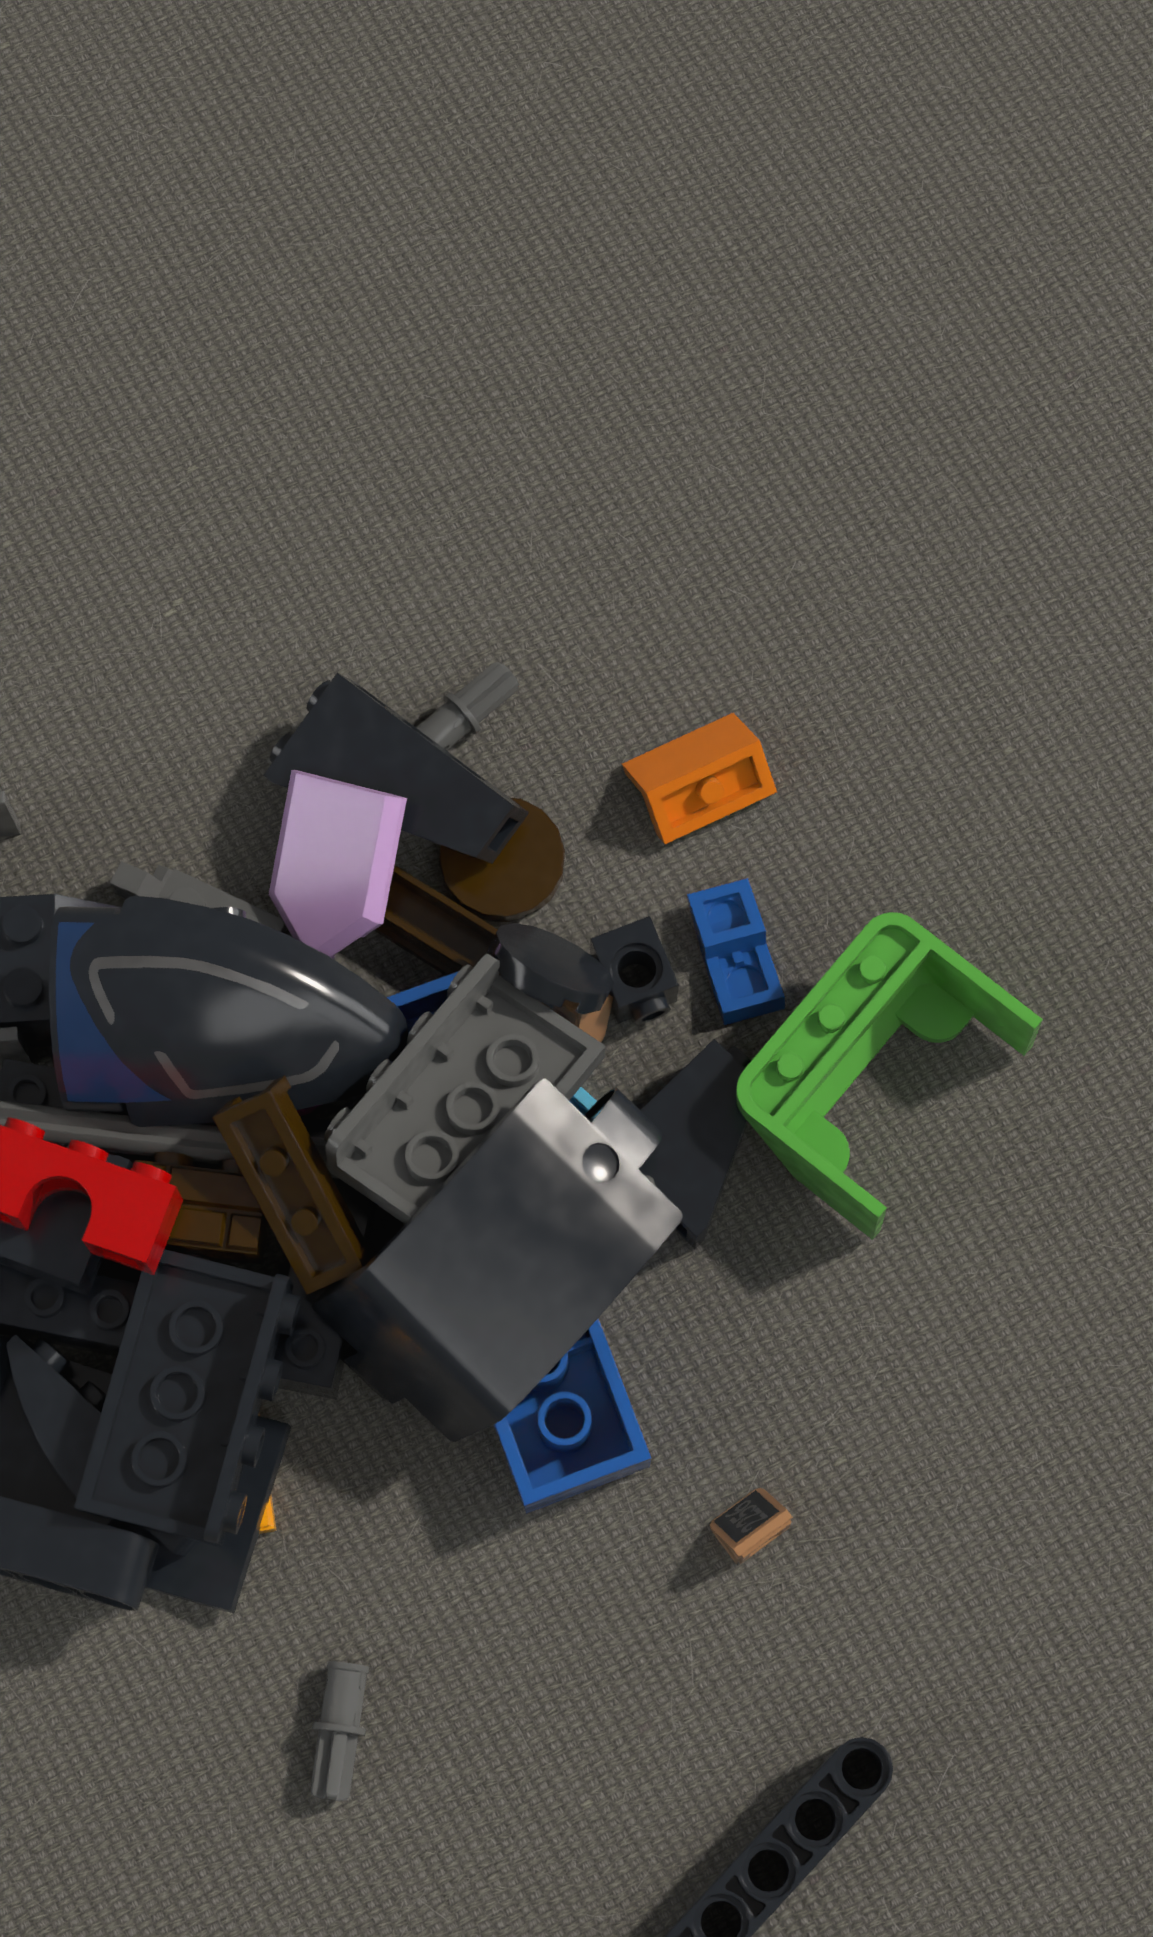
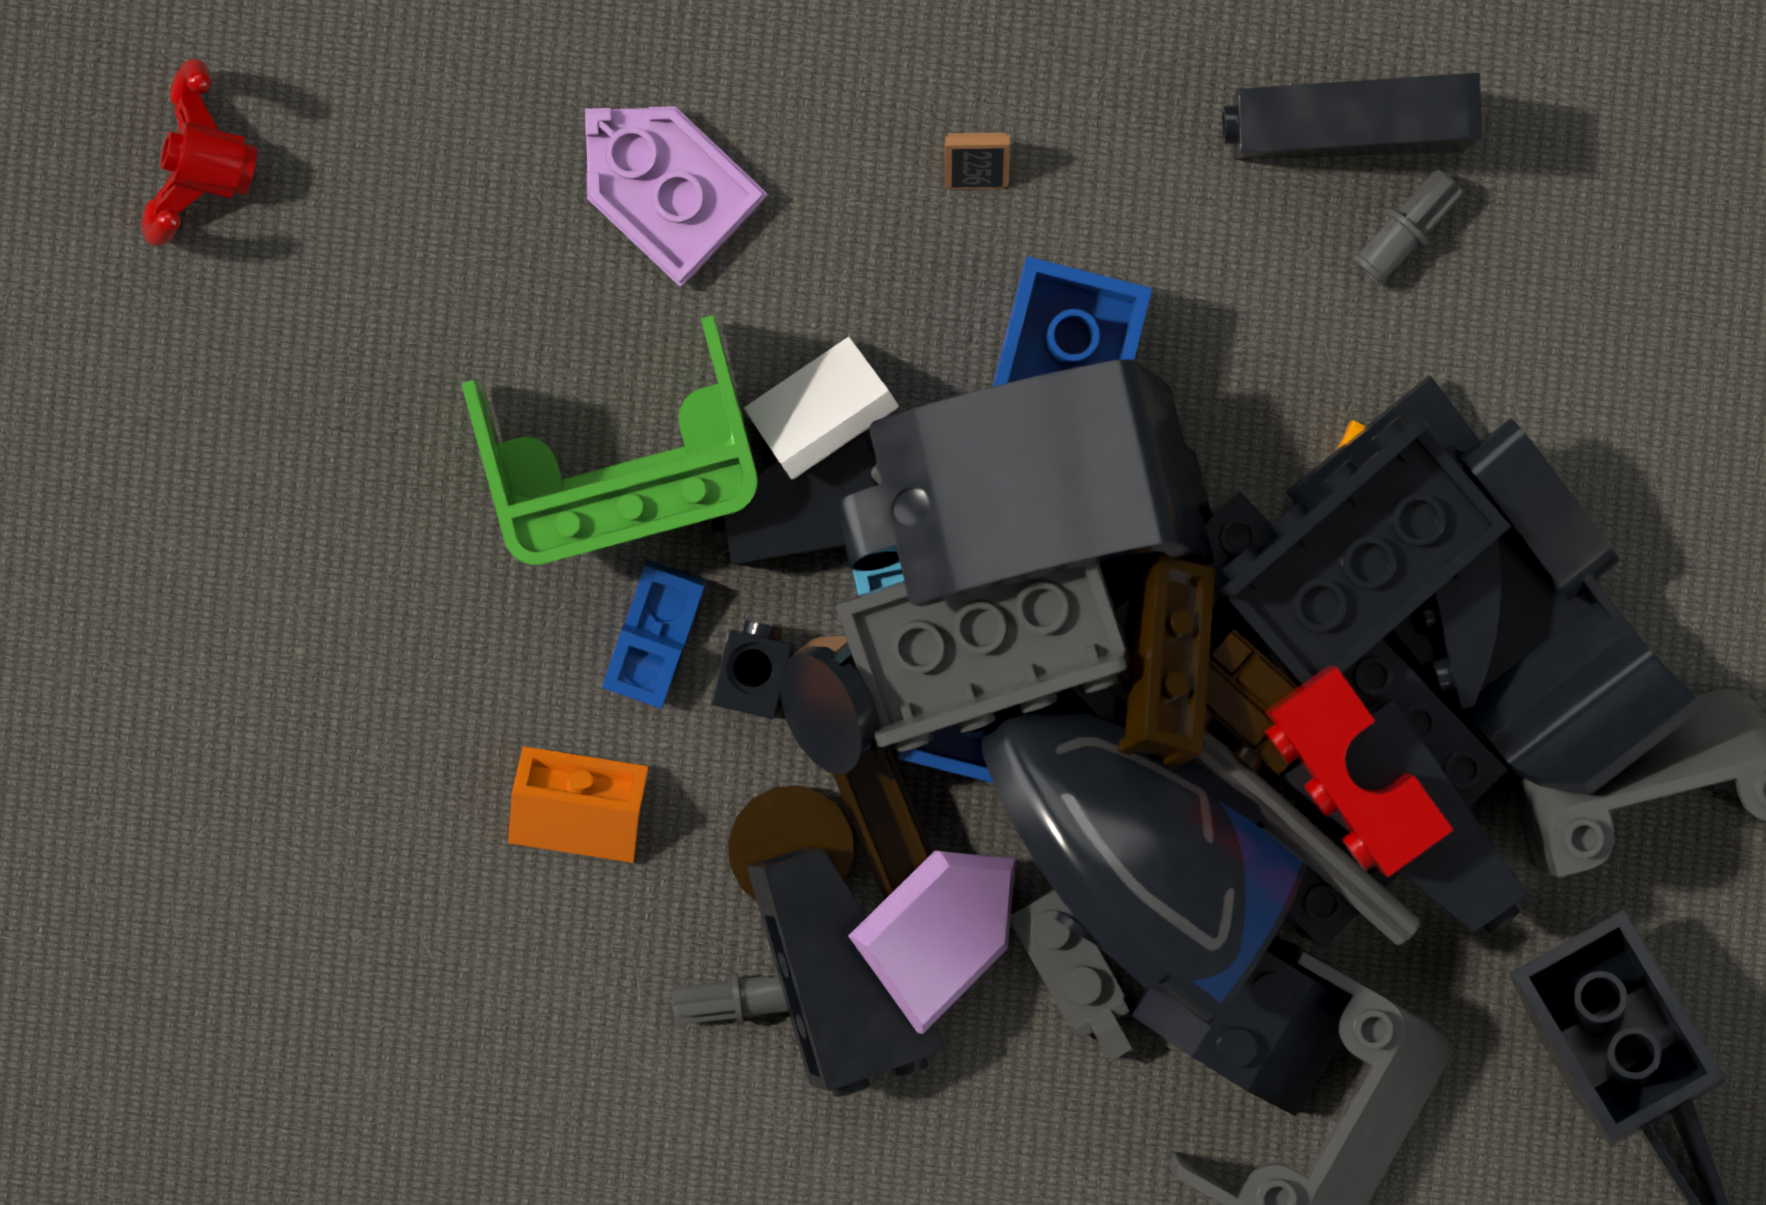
camera: 145 degrees left, 15 degrees up
none -> lavender tile [585,106,768,287]
none -> white tile [744,337,899,480]
none -> black slope [1222,73,1482,160]

